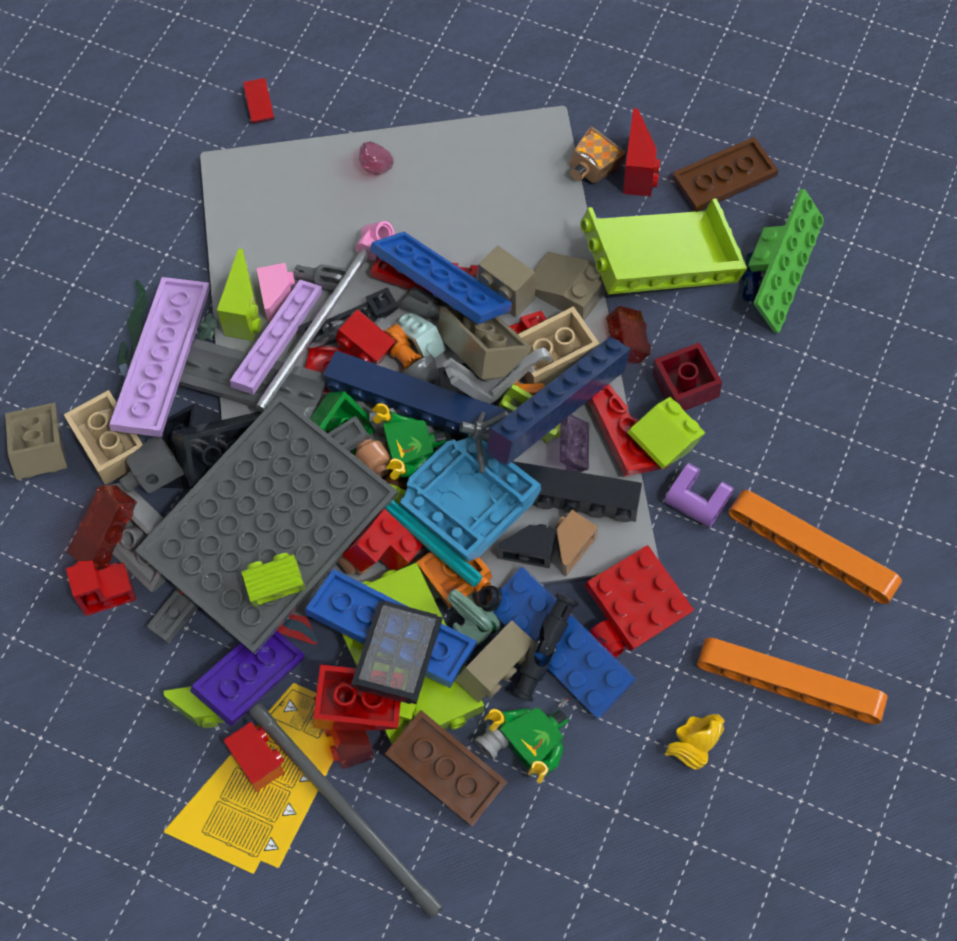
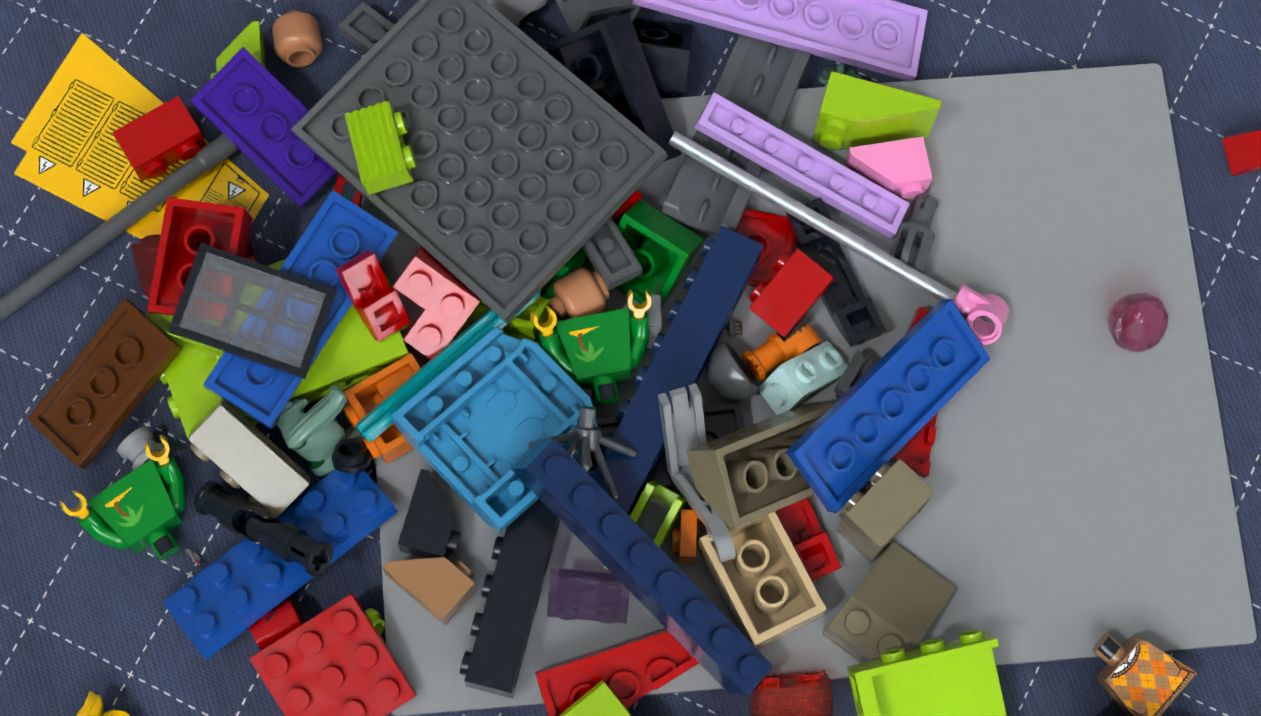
camera: 85 degrees right, 10 degrees up
none -> nougat head [272,10,322,67]
none -> red slope [335,250,411,342]

